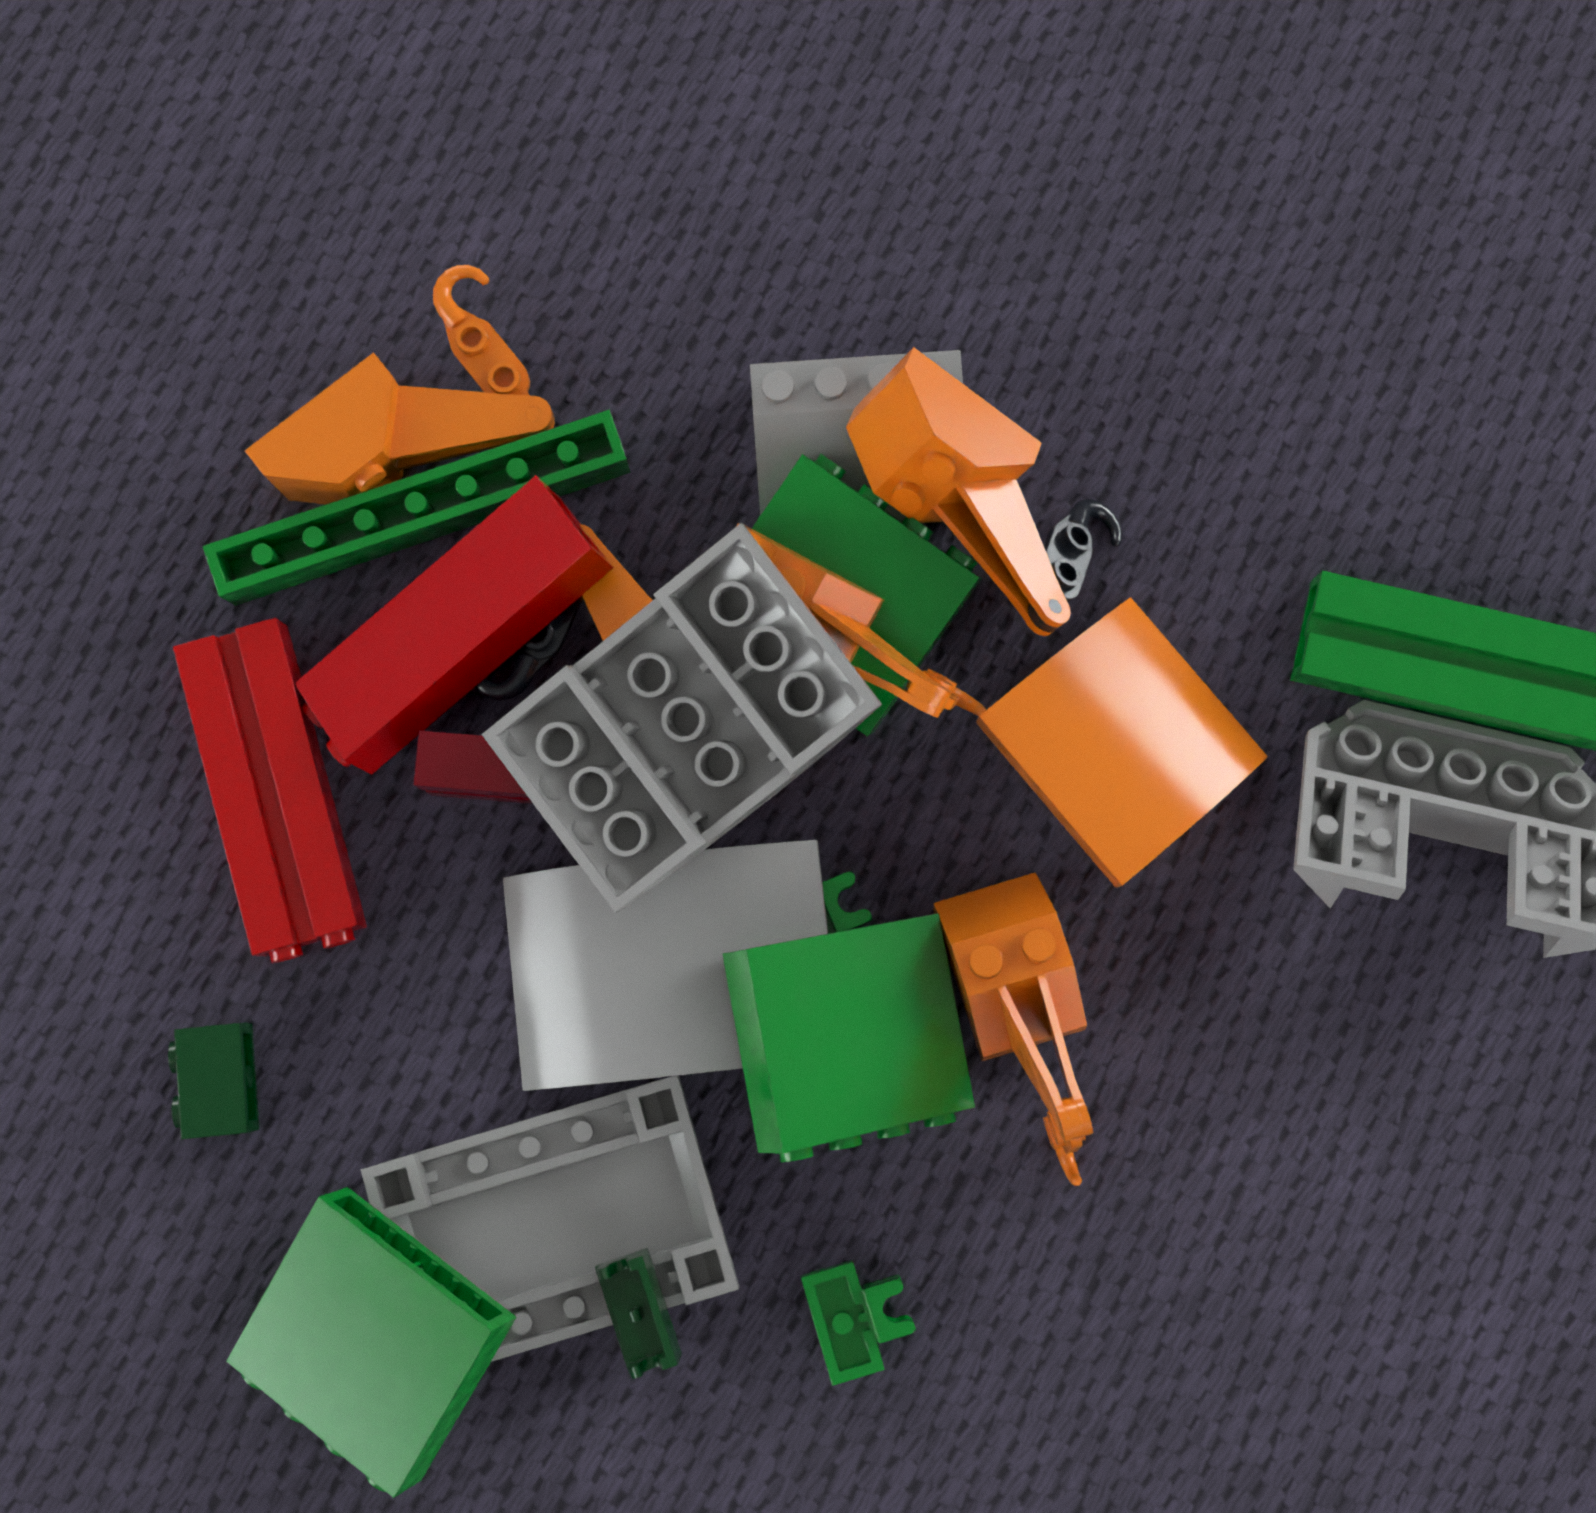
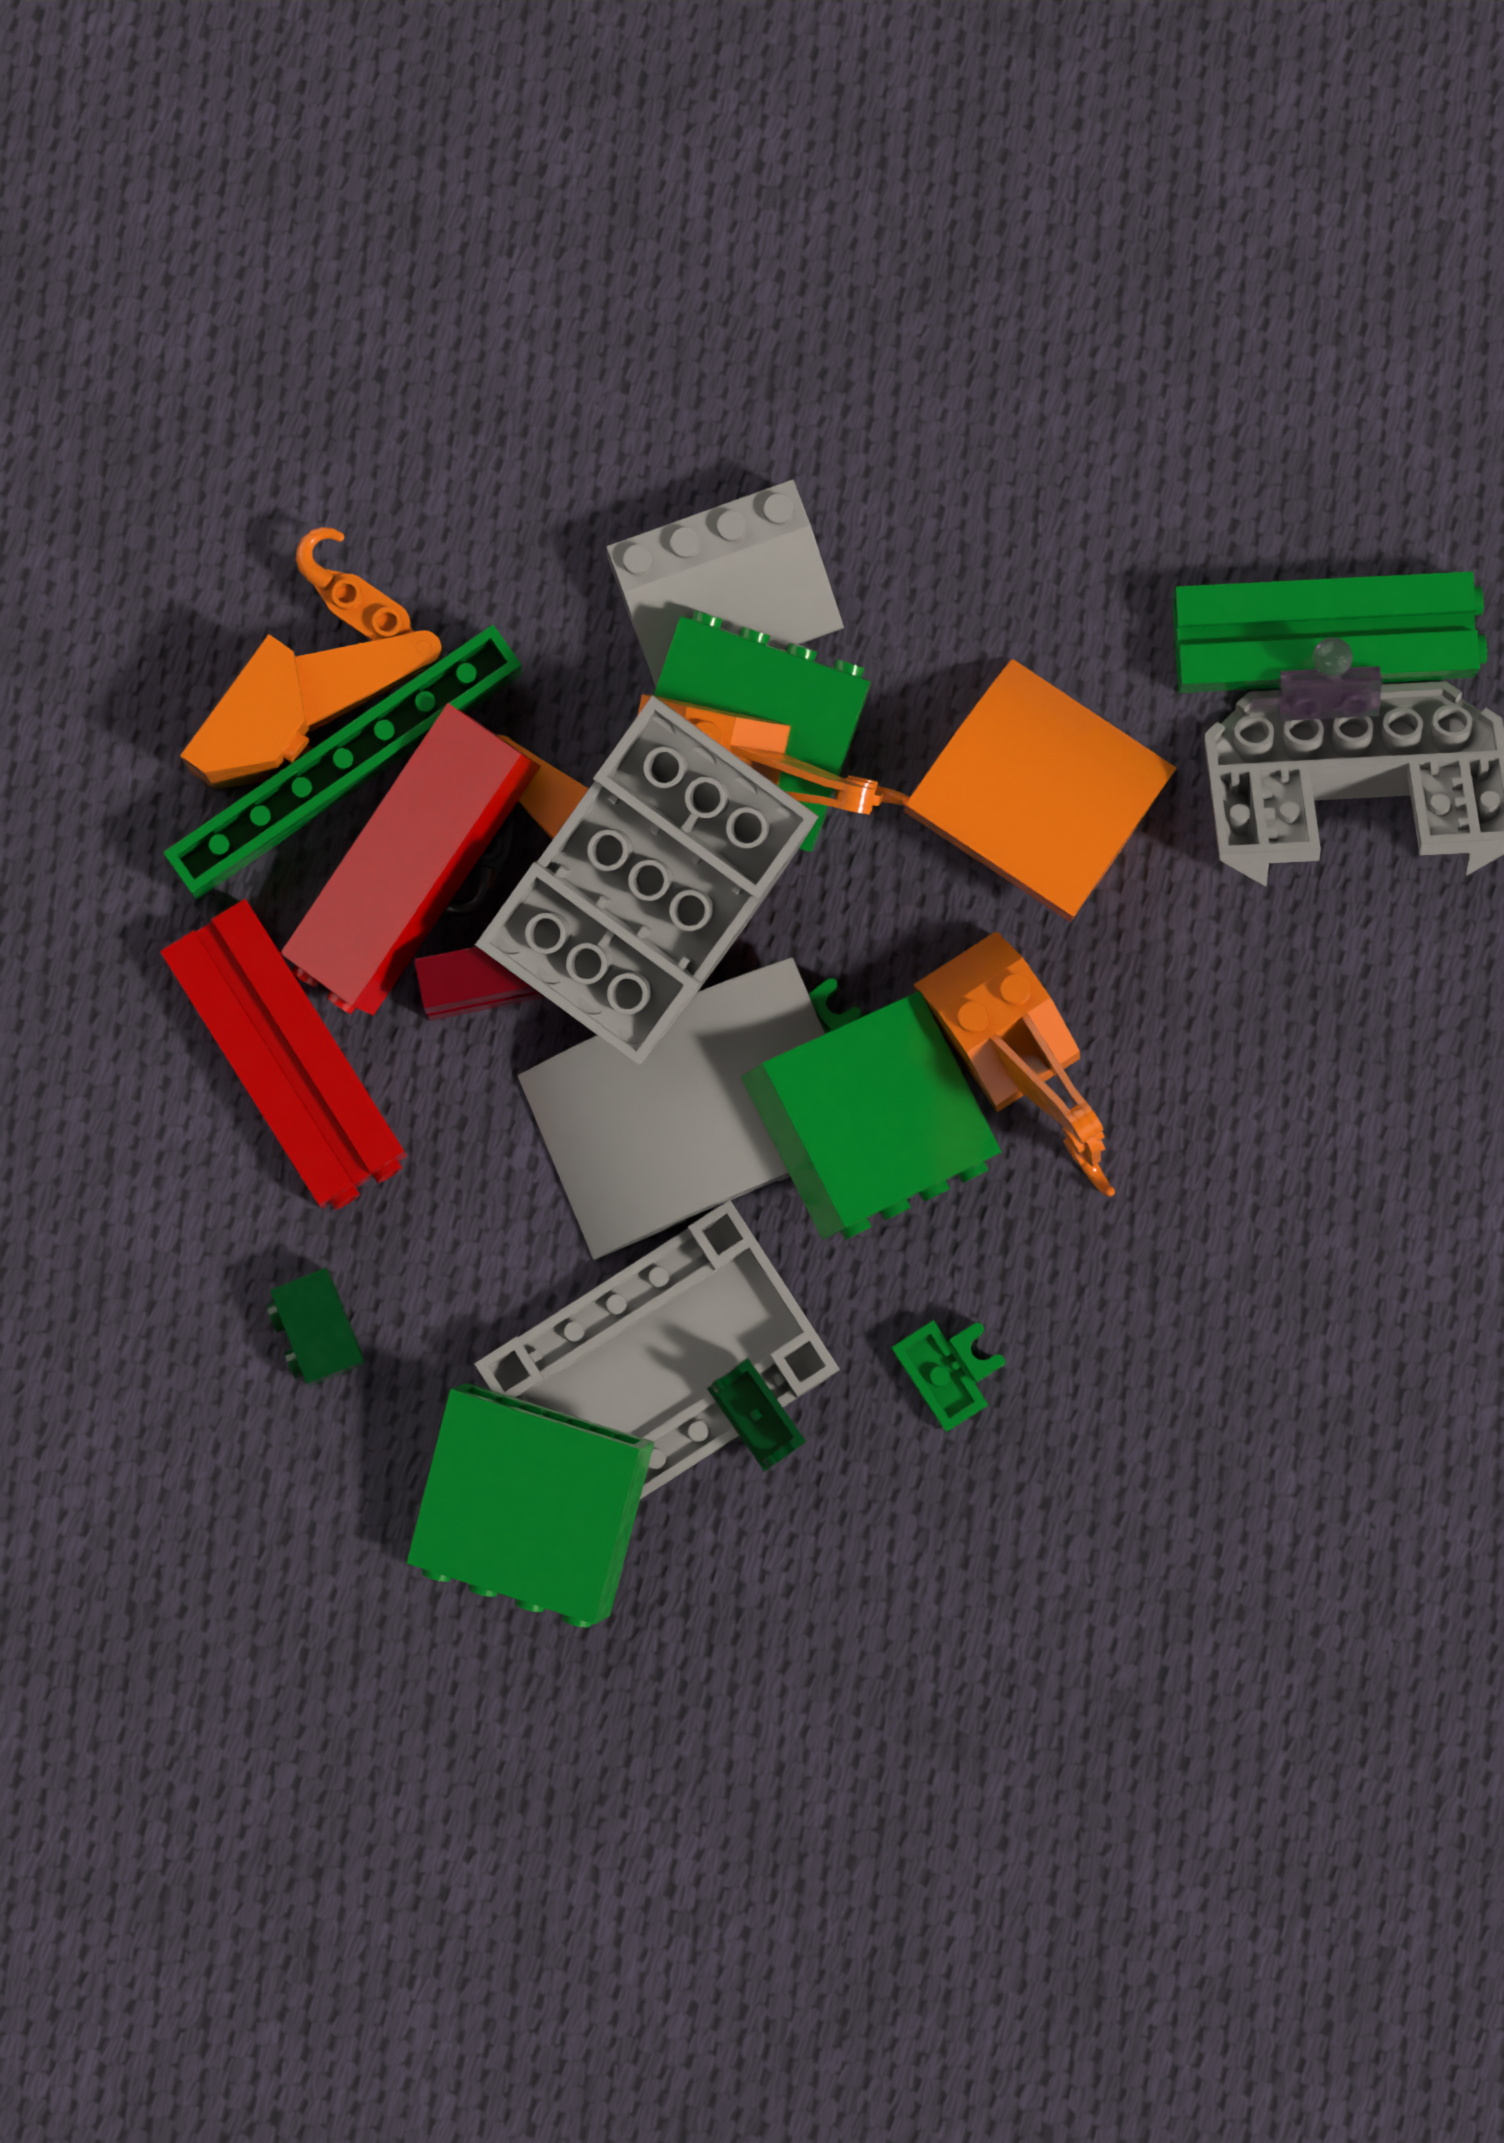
camera: 20 degrees left, 0 degrees up
orange slope [846,347,1122,636] -> none
none -> clear purple plate [1277,637,1382,721]

